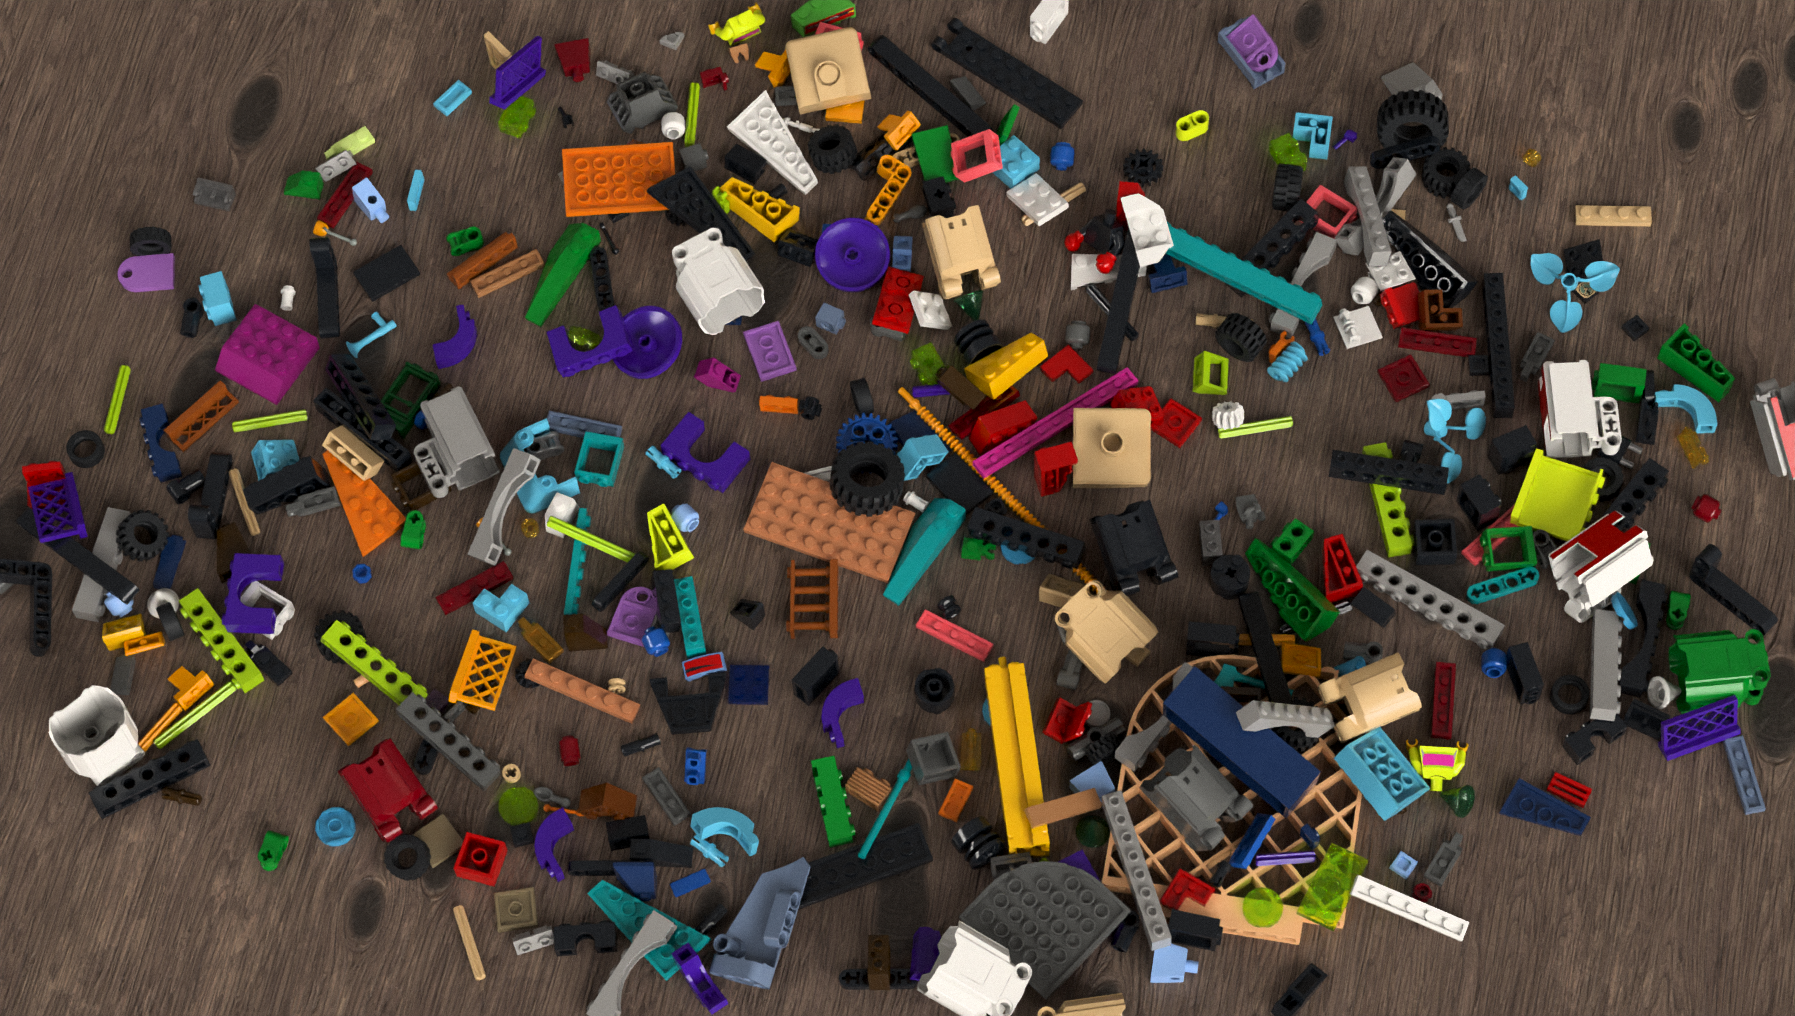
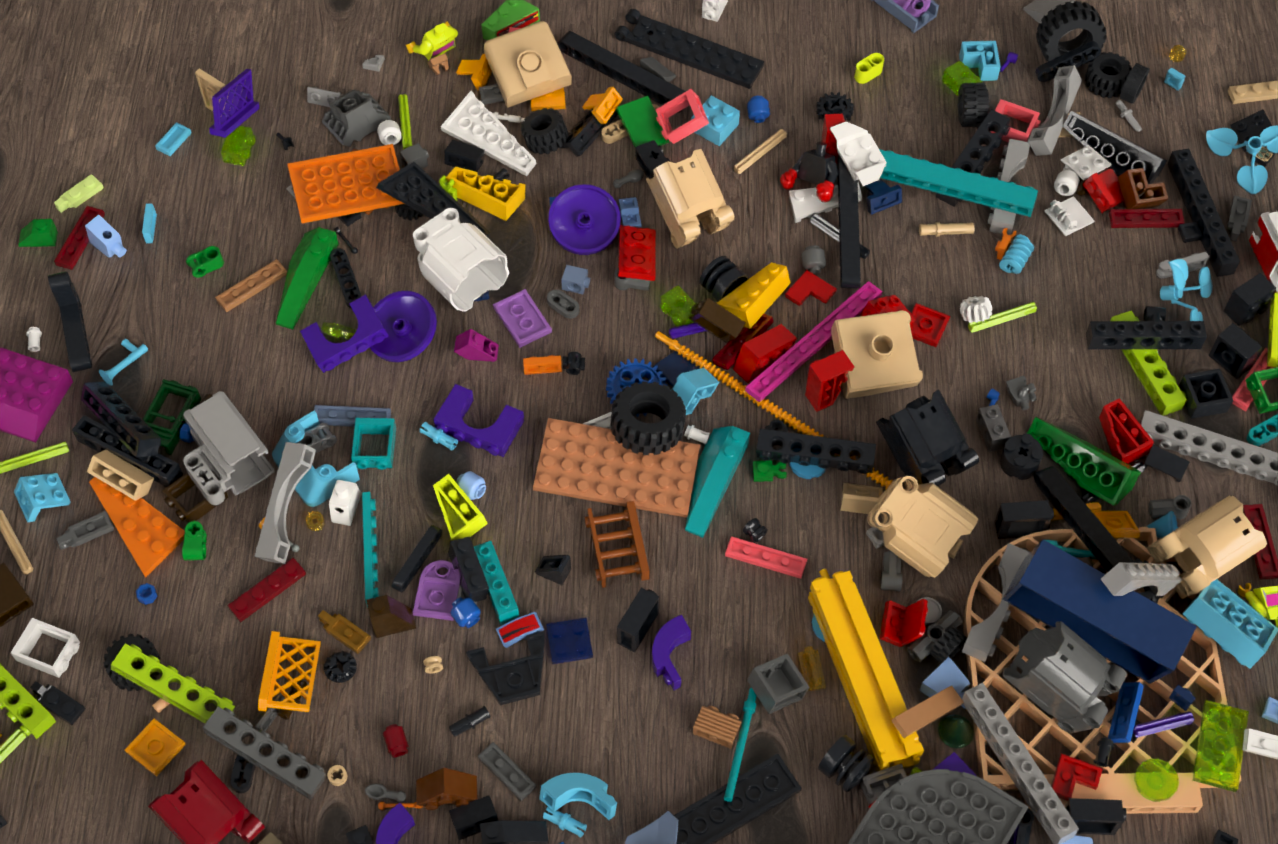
camera: 15 degrees left, 5 degrees down
dark purple arch [222,553,284,634] -> none
black wedge [242,456,332,515] -> none
hinge [313,220,357,246] -> none
light grey hinge [315,150,356,182] -> none
black tile [353,245,420,302] -> none
plate [425,689,450,713] -> none
dark purple arch [433,305,477,369] -> none
dark orange fence [447,232,518,290] -> none
medium azure brick [472,584,530,632] -> none
clear neon green tile [499,787,539,826] -> none
nougat plate [525,658,640,724] -> none
lime axle [547,516,635,563] -> none
dark red torso [554,38,591,82] -> none
blue hips [684,747,707,785] -> none
dark red bracket [700,66,729,91] -> none
black bracket [777,229,818,267] -> none
green wedge [811,756,856,848] -> none
black tyre [850,378,874,416] -> none
light orange beam [864,155,912,227] -> none
white plate [909,291,952,330] -> none
black brick [915,668,955,714] -> none
black tile [926,453,993,515] -> none
orange plate [938,778,973,823] -> none
clear green hat [953,290,984,321] -> none
green tile [996,104,1020,146] -> none
white plate [1006,173,1069,226] -> none
lime tile [1193,351,1229,395] -> none
black tyre [1215,313,1267,362] -> none
green brick [1271,518,1314,565] -> none
blue pin [1305,318,1330,356] -> none
light grey arch [1344,166,1391,267] -> none
dark red tile [1377,354,1430,402] -> none

